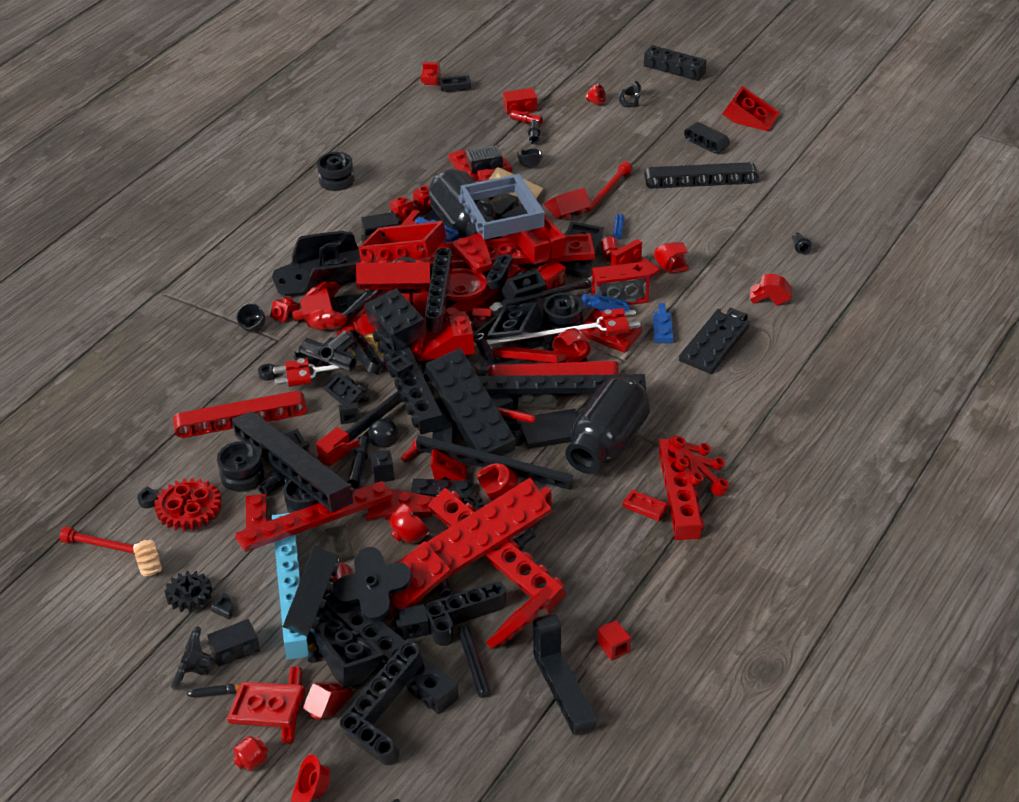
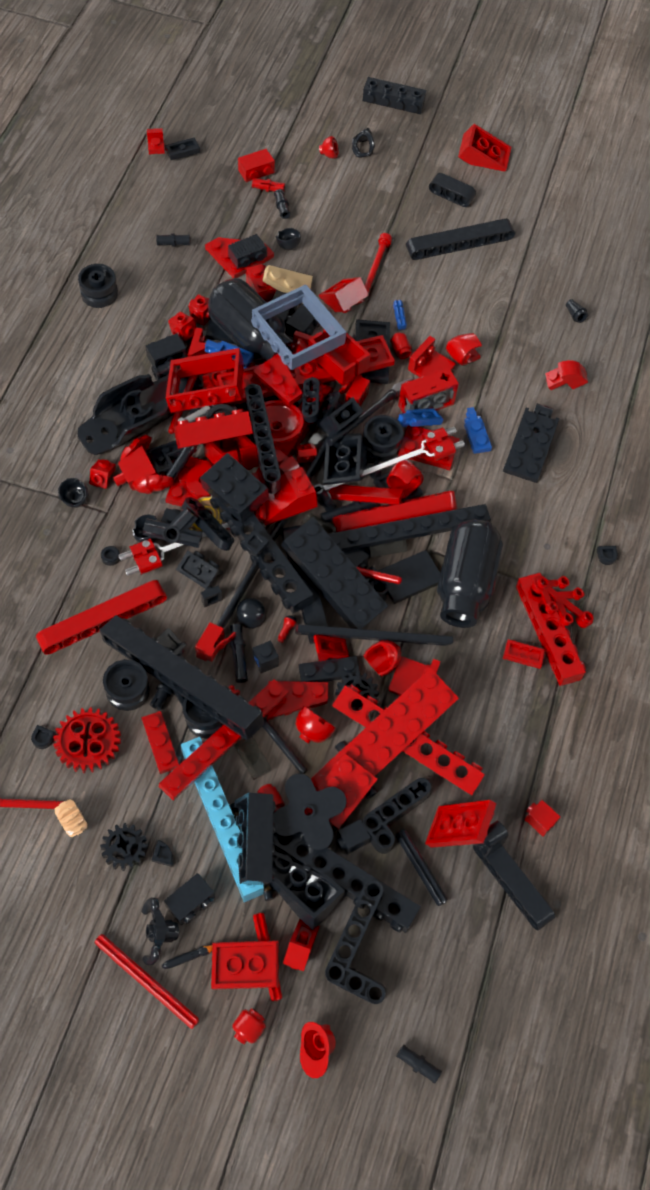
camera: 20 degrees left, 20 degrees up
none -> red axle [95,934,199,1029]
none -> black pin [156,233,191,247]
none -> black bar [262,717,308,774]
none -> black tile [596,546,618,565]

